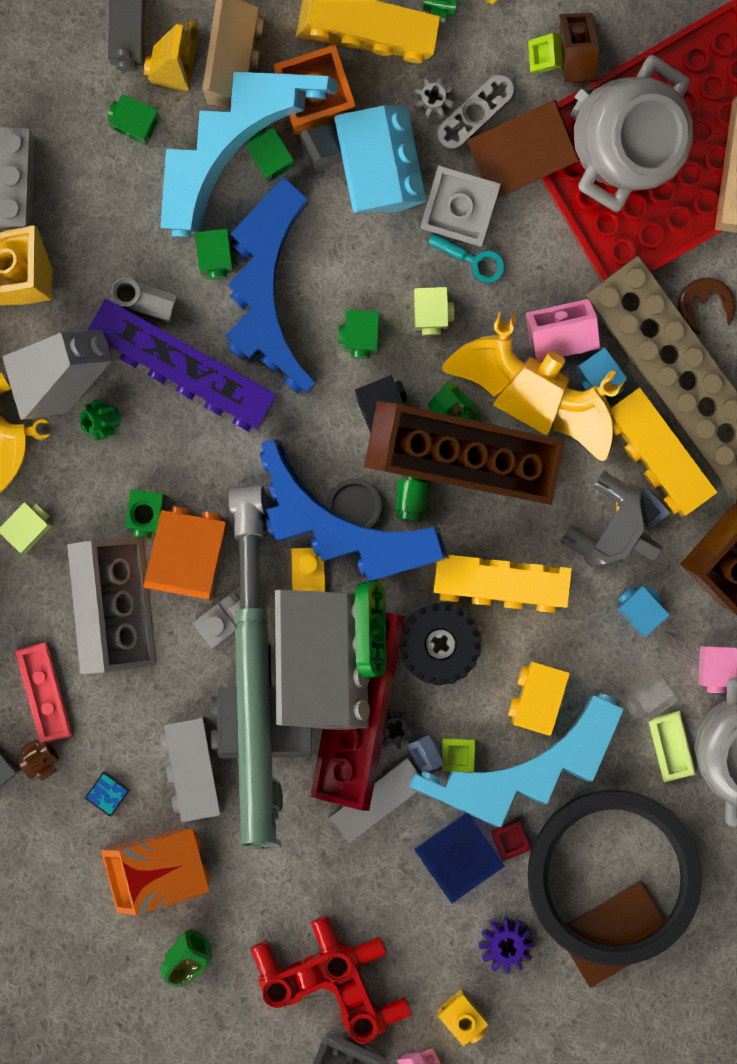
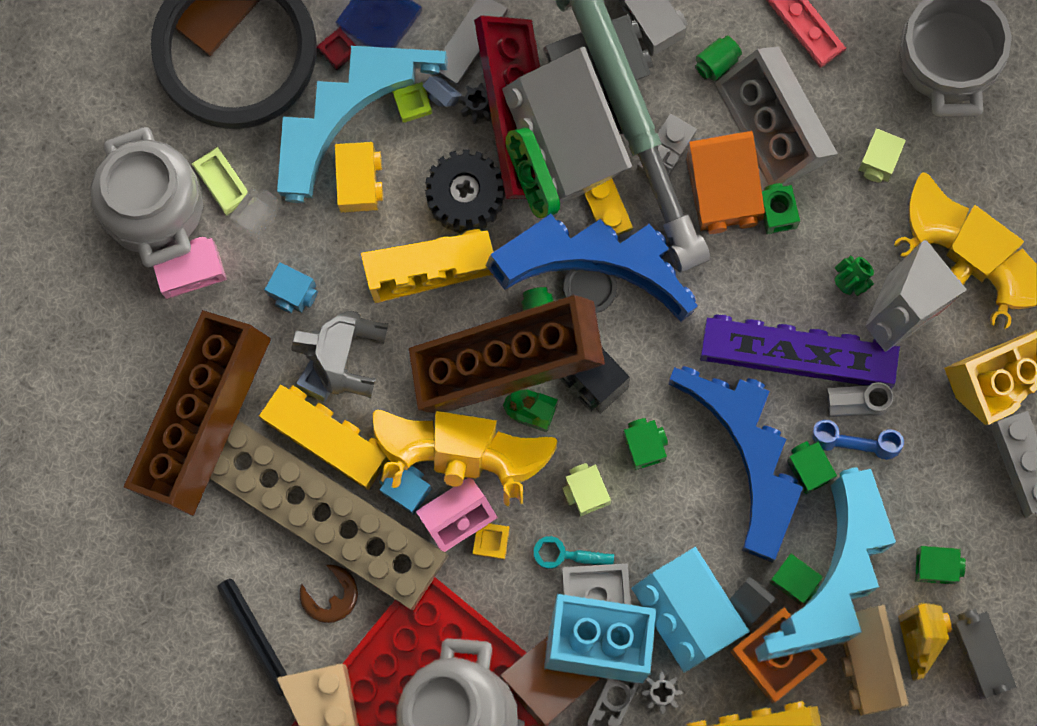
camera: 170 degrees right, 10 degrees down
none -> yellow tile [473,524,510,560]
none -> medium azure slope [544,594,656,683]
none -> green brick [695,35,742,81]
none -> blue bar [812,420,904,460]

